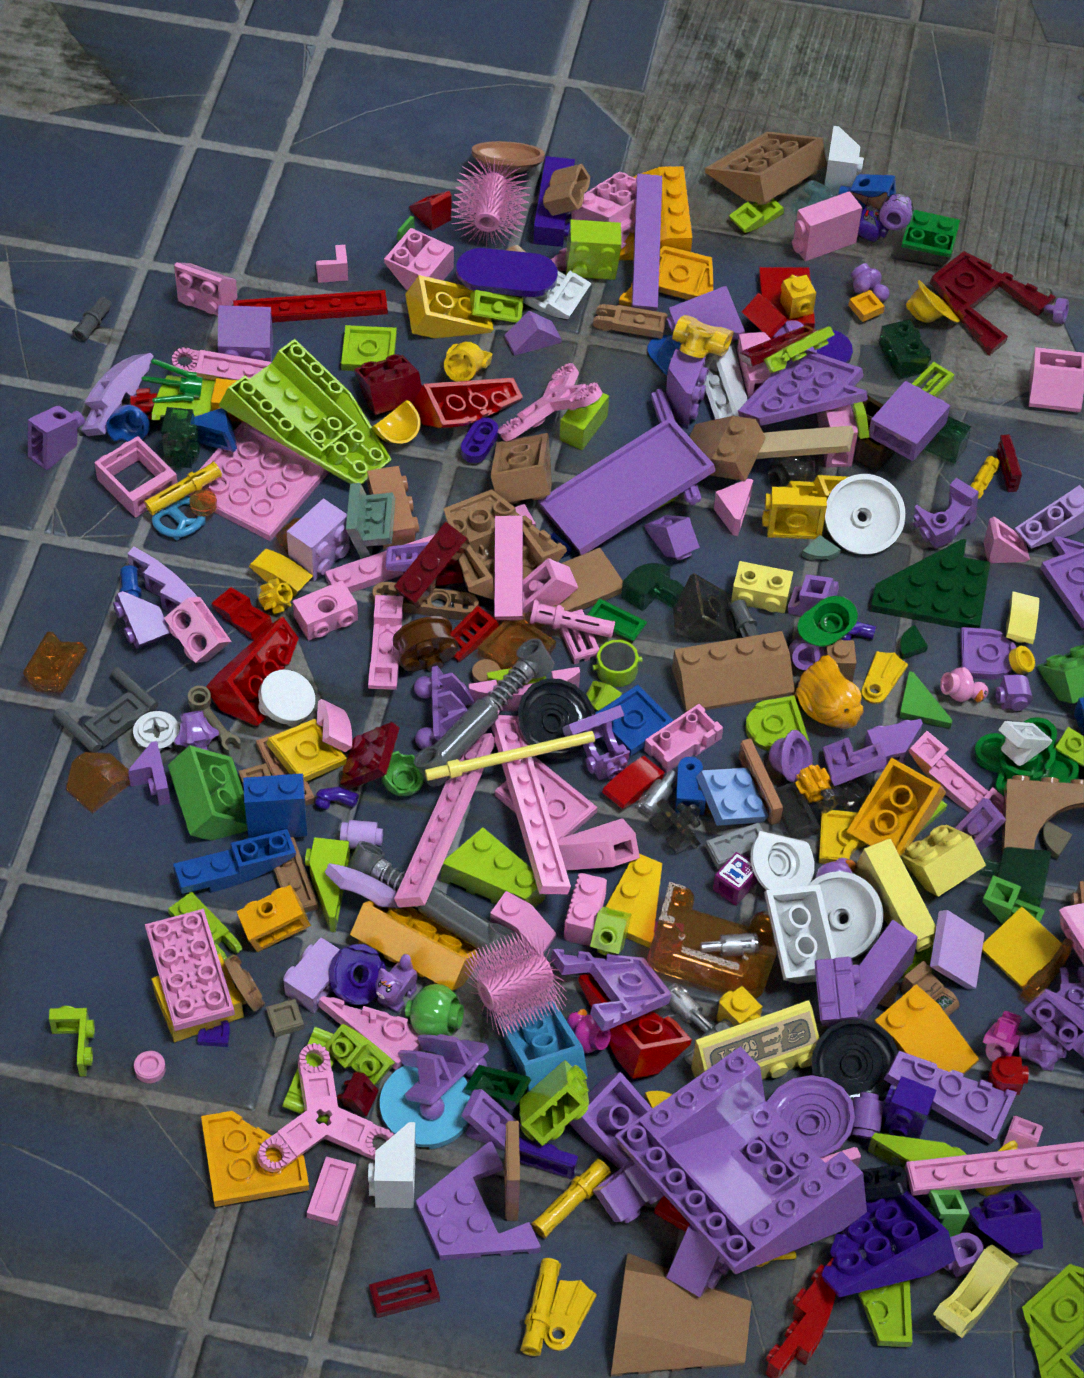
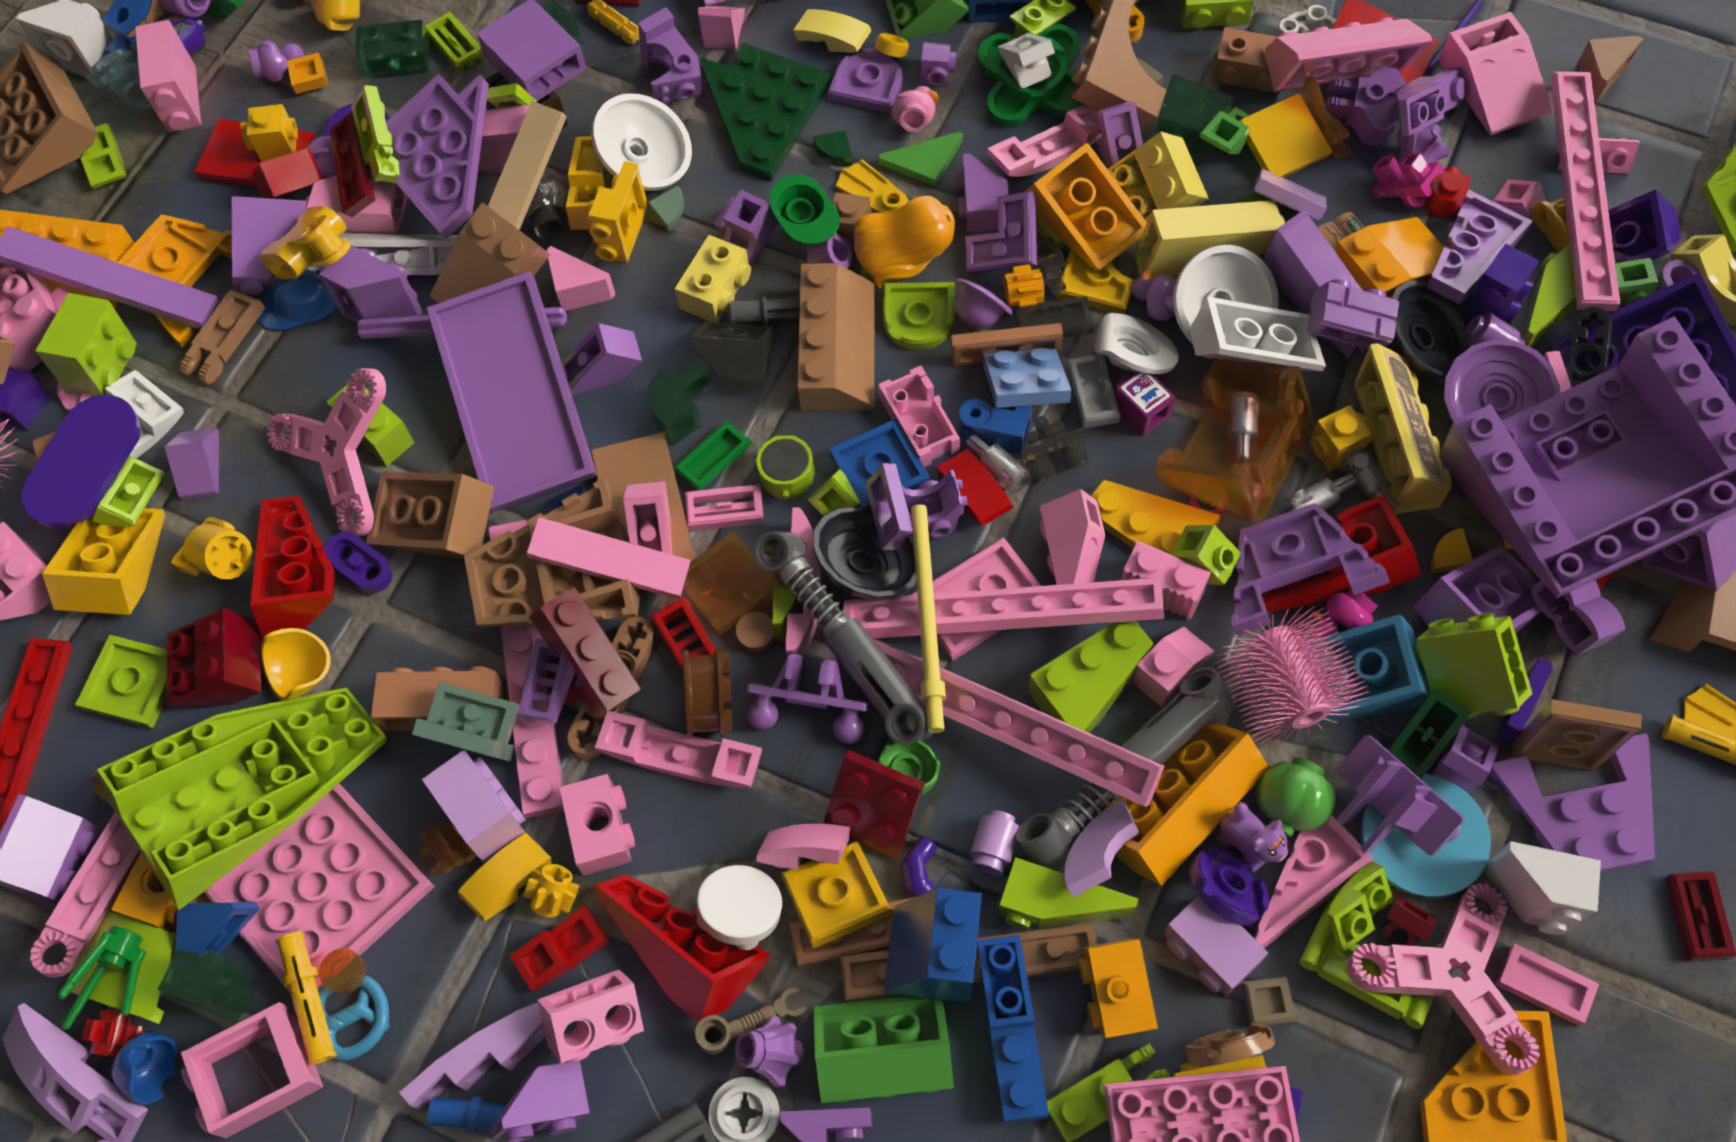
camera: 70 degrees left, 10 degrees up
bright pink pin [529,600,615,638] -> none
yellow pin [531,1159,611,1238] -> none

